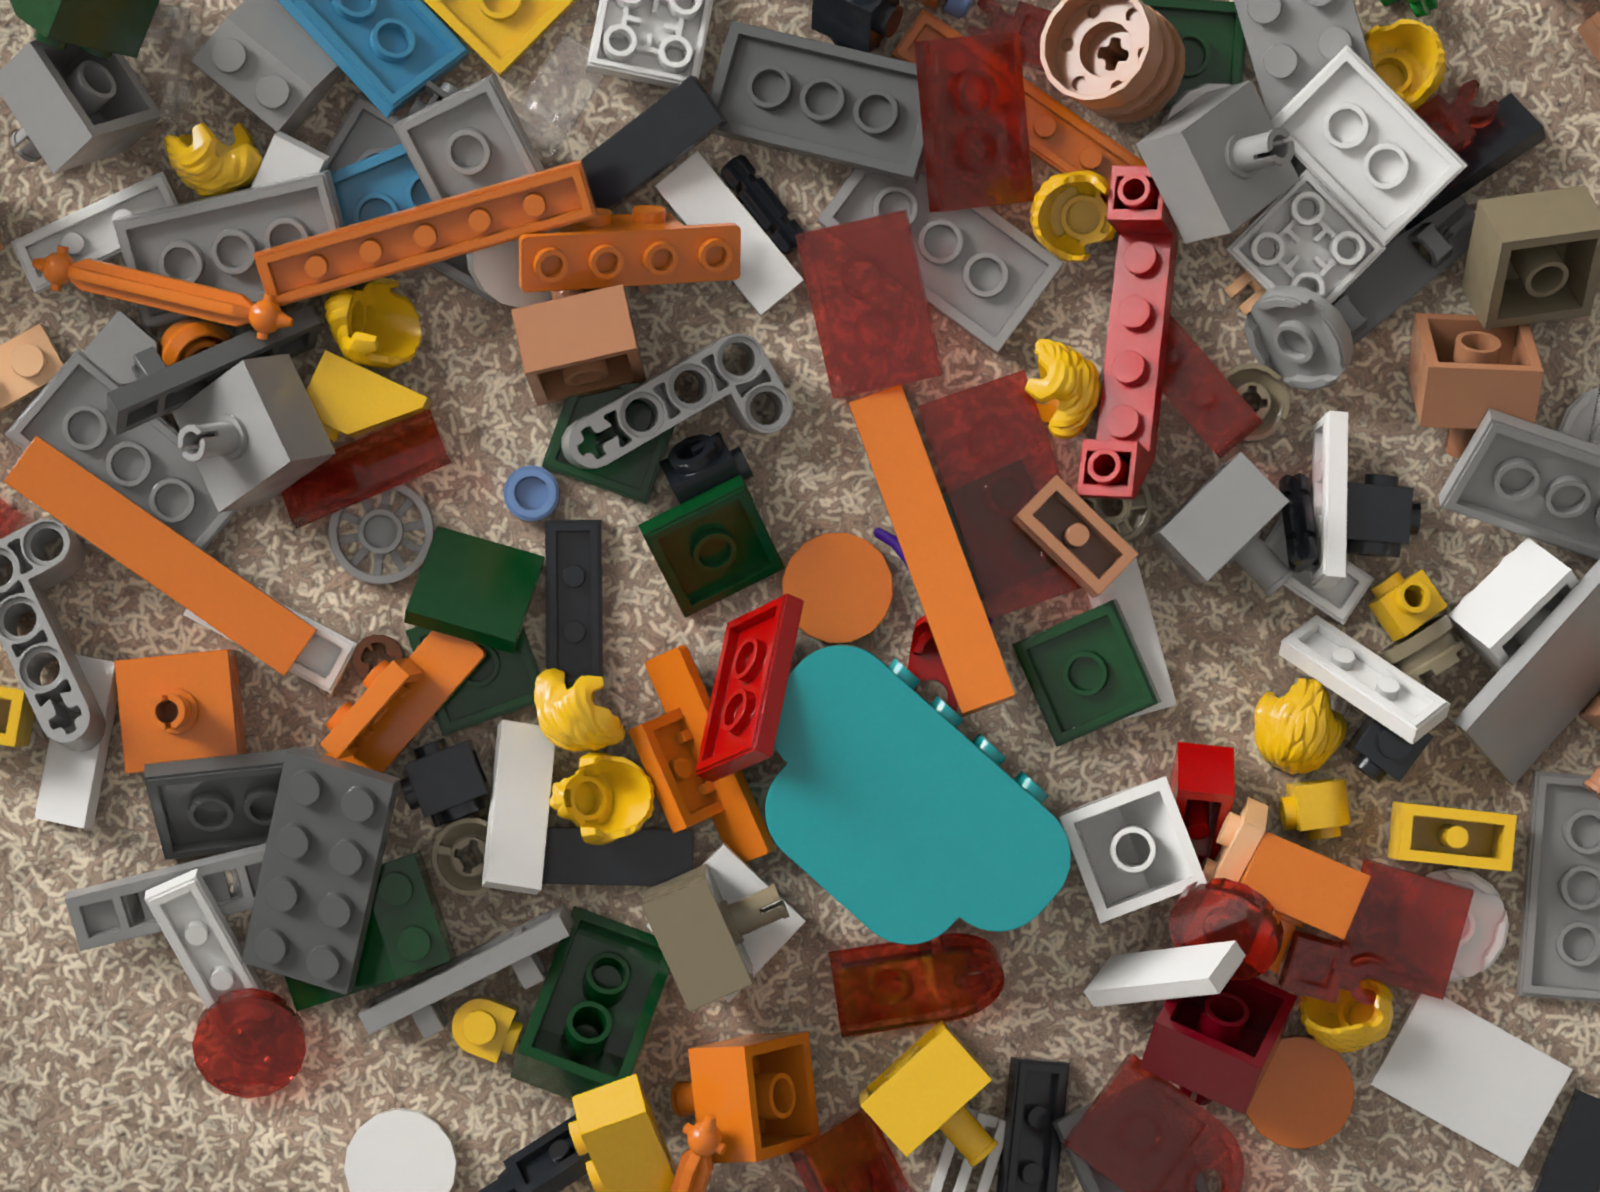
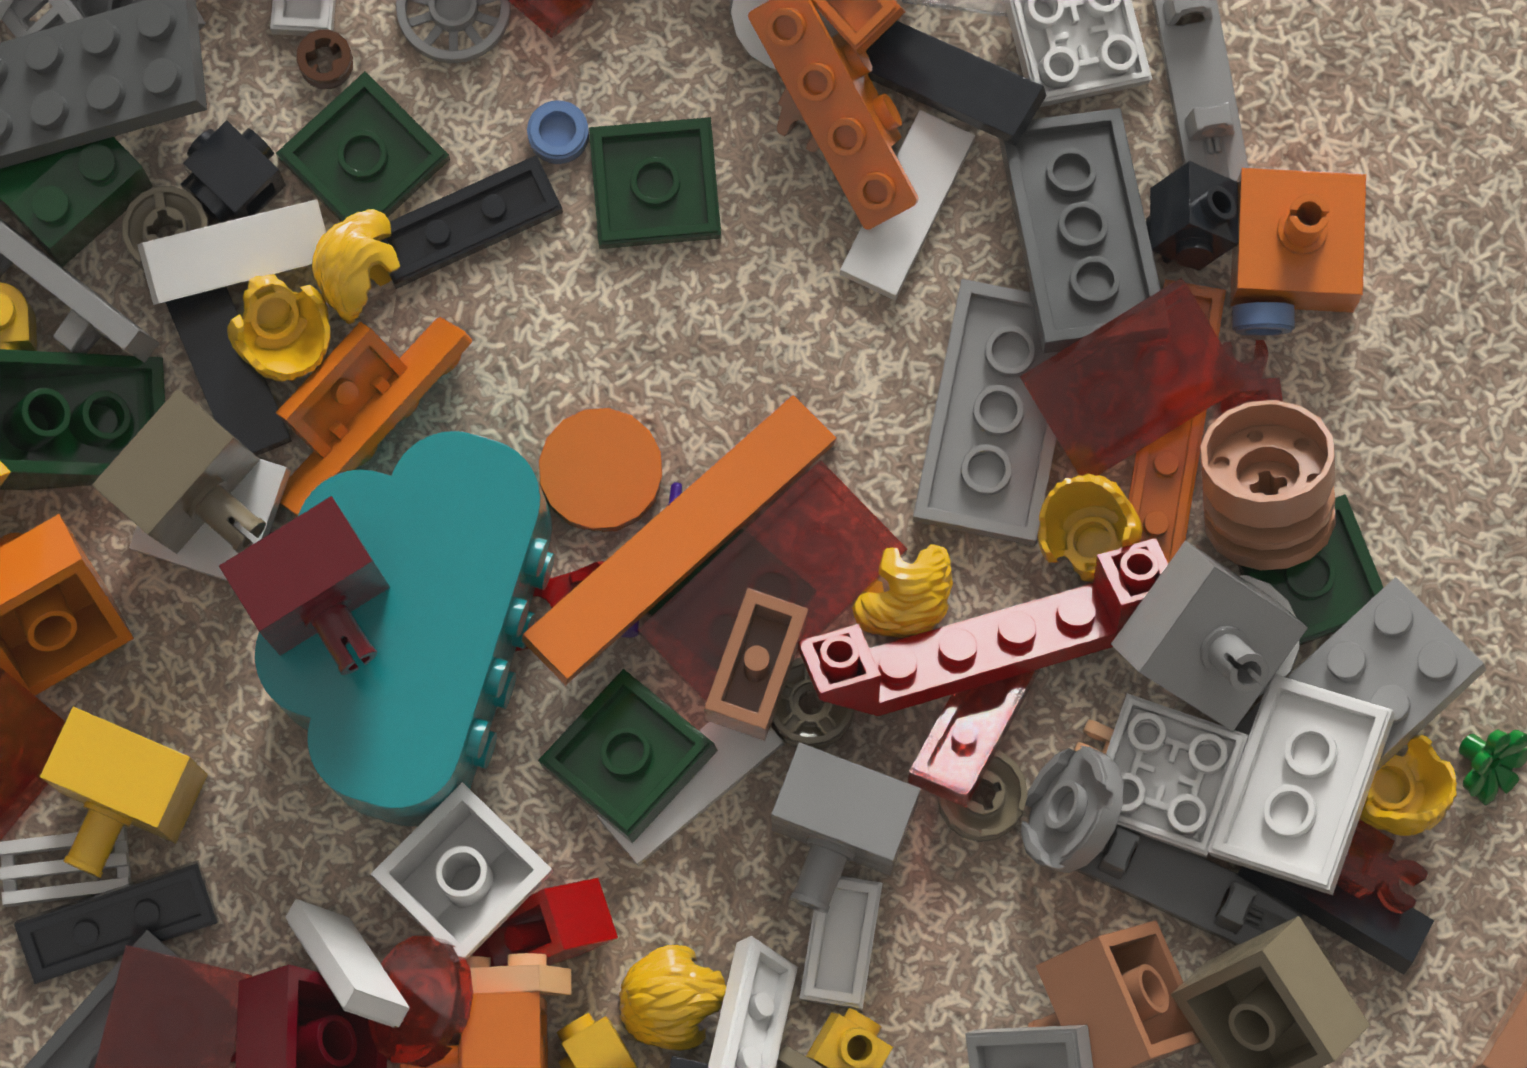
camera: 70 degrees right, 10 degrees down
orange bracket [320,631,487,773] -> none
dark green tile [404,526,545,654] -> none
nougat brick [511,284,646,406] -> none
light grey beam [561,333,792,469] -> none
dark green tile [638,475,785,618] -> none
black brick [659,432,754,504] -> none
red tile [696,593,804,782] -> none
black axle [721,154,806,255] -> none
clear red tile [795,209,944,399] -> none
clear red tile [829,933,1005,1038] -> none
black axle [1279,473,1320,573] -> none
white tile [1310,410,1348,589] -> none
black brick [1346,474,1421,558] -> none
none -> dark red brick [219,496,390,675]

